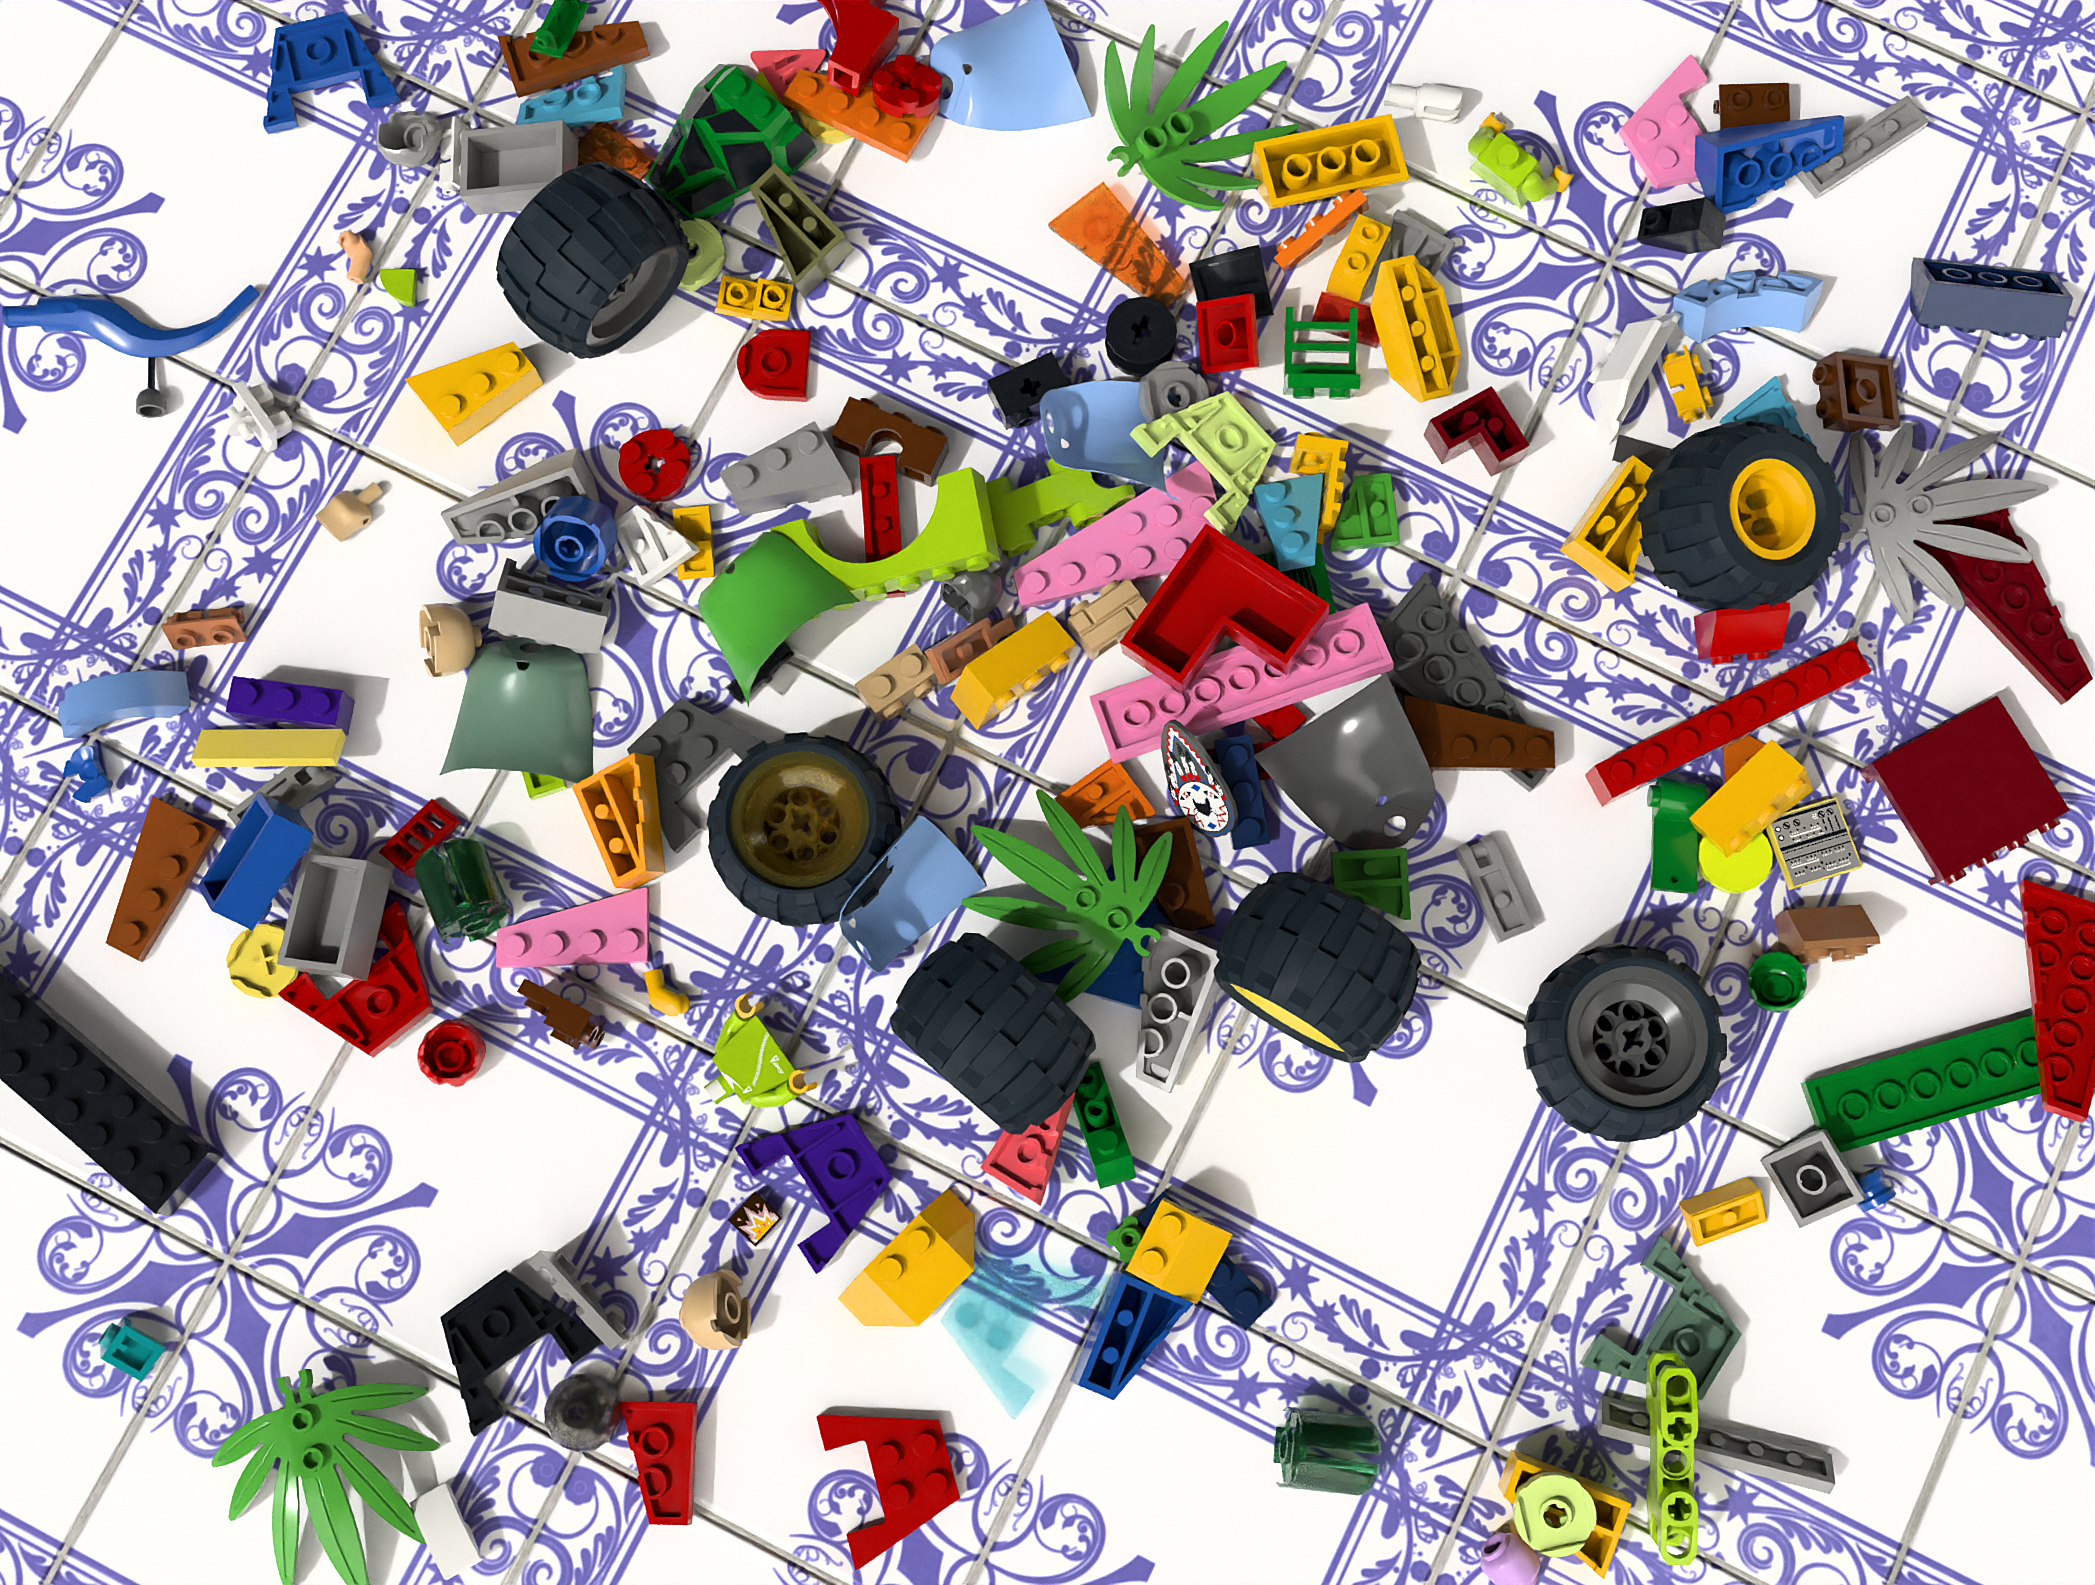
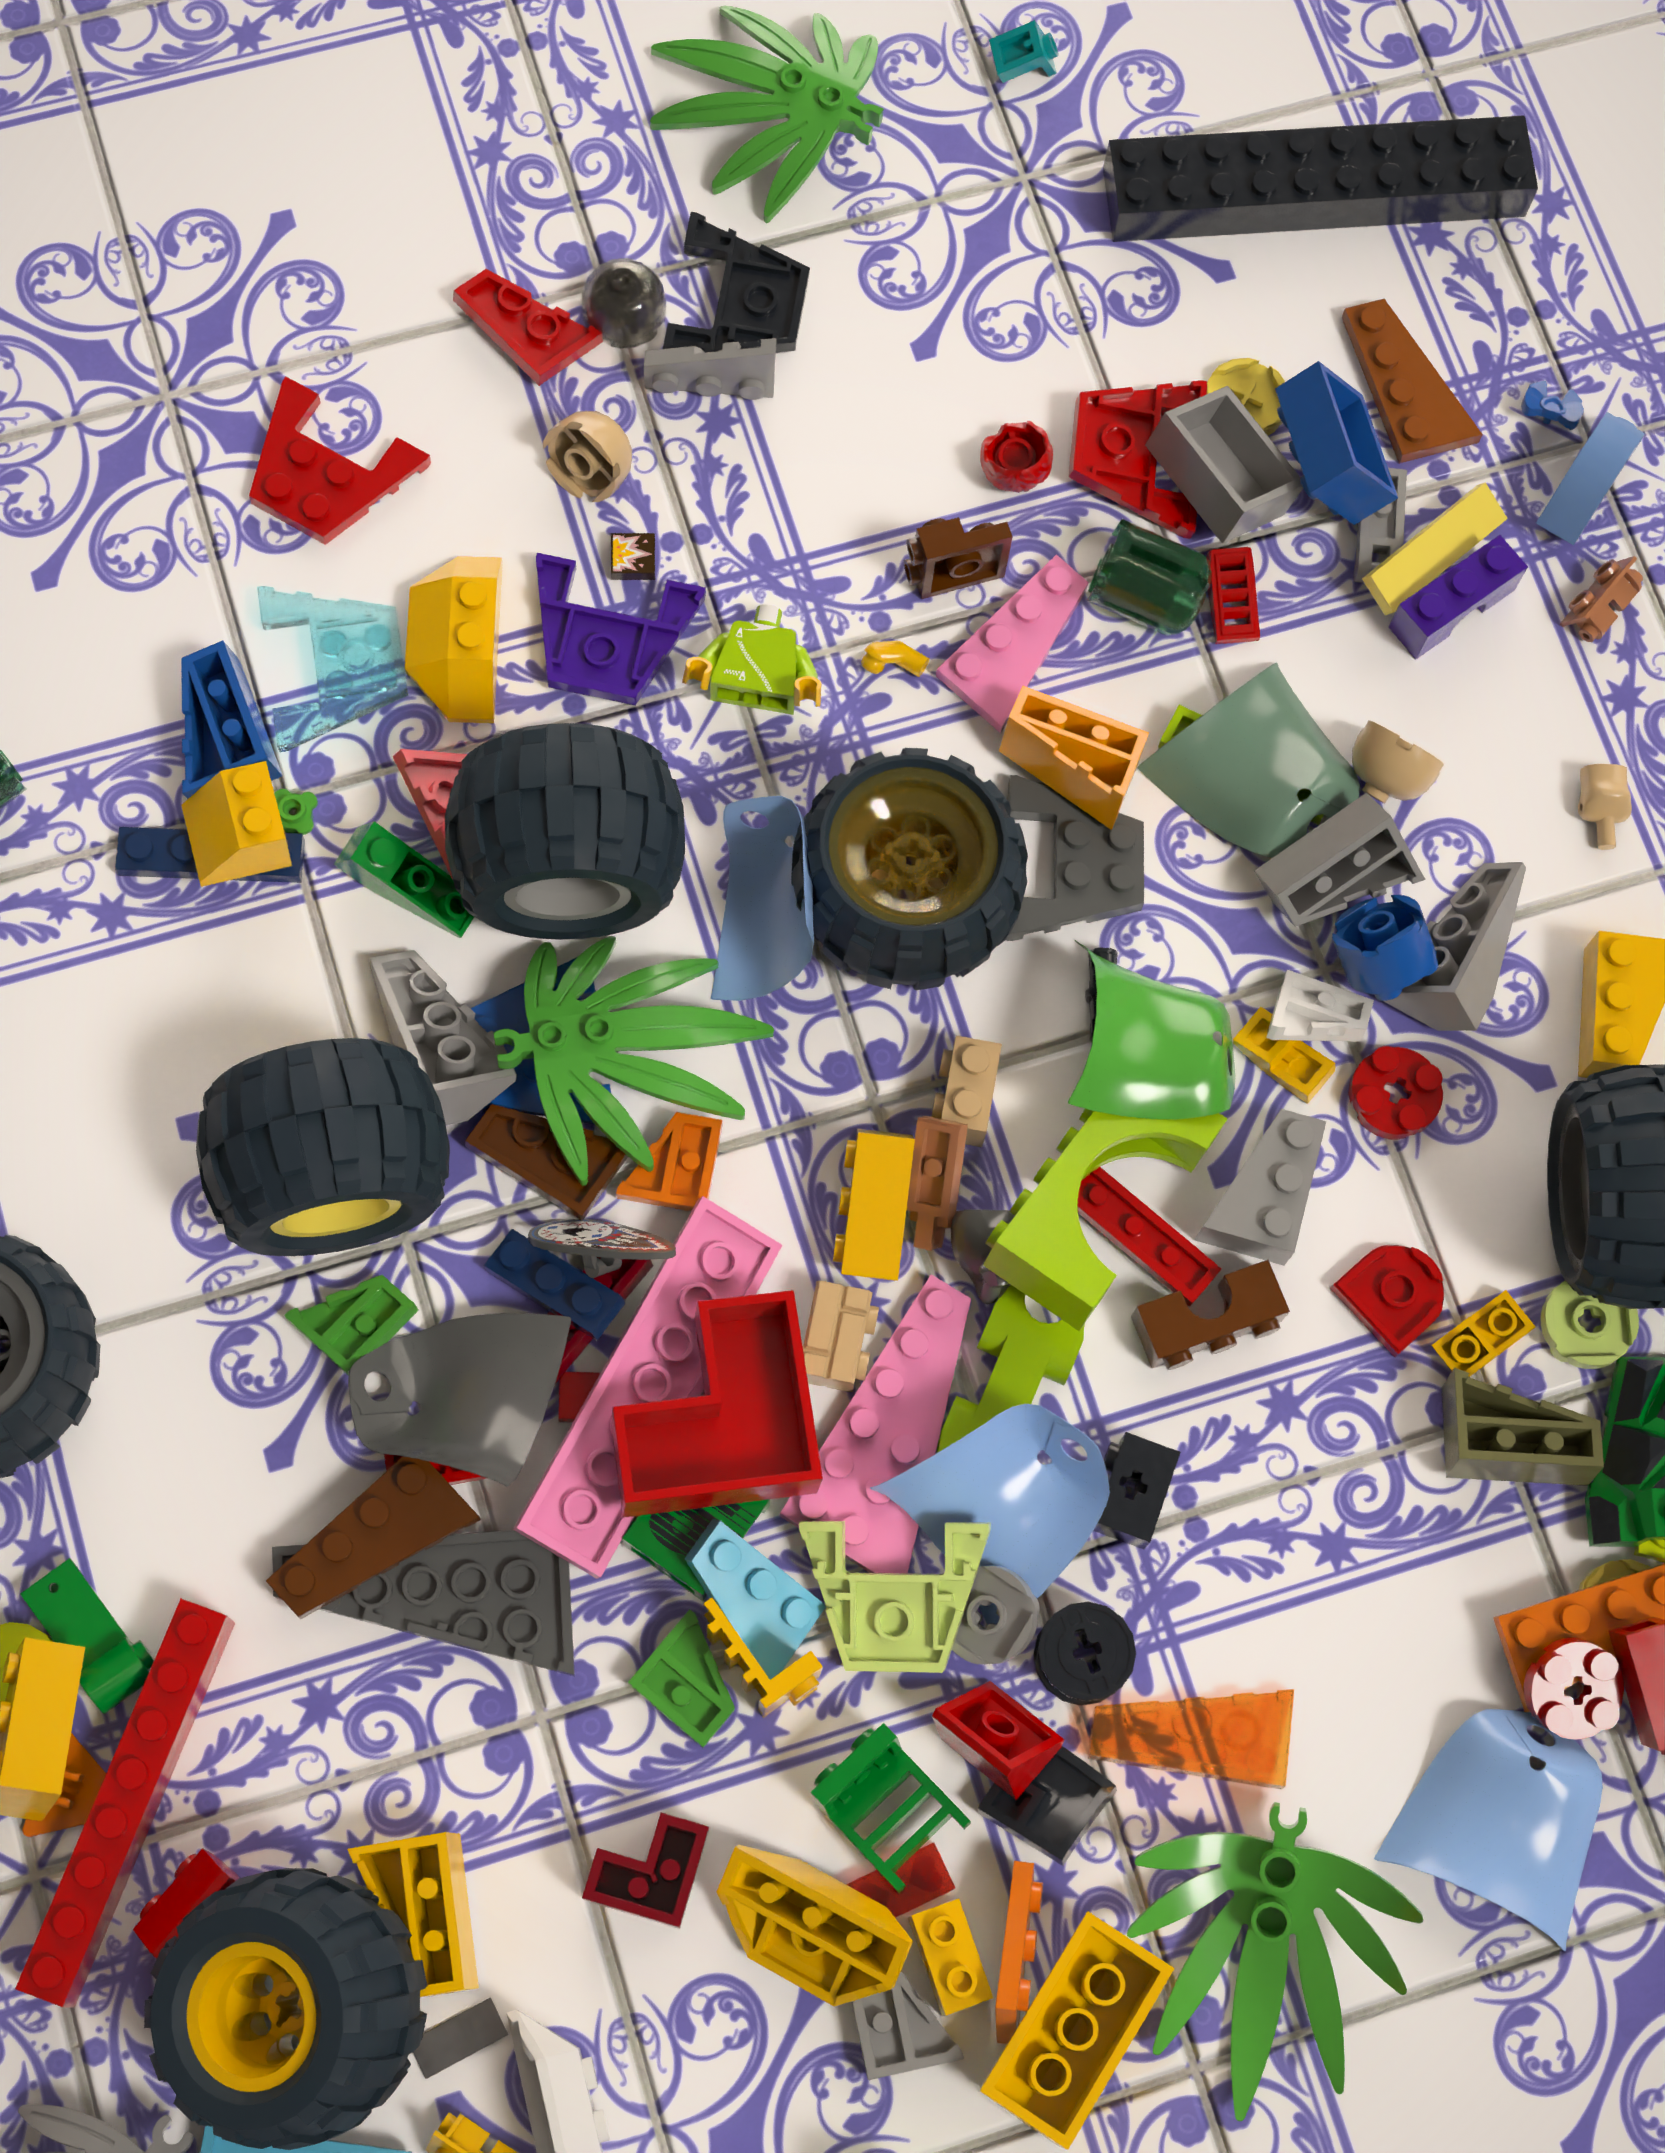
camera: 130 degrees right, 5 degrees down
white slope [409,1483,483,1580] -> none
light grey plate [1455,834,1535,944] -> none

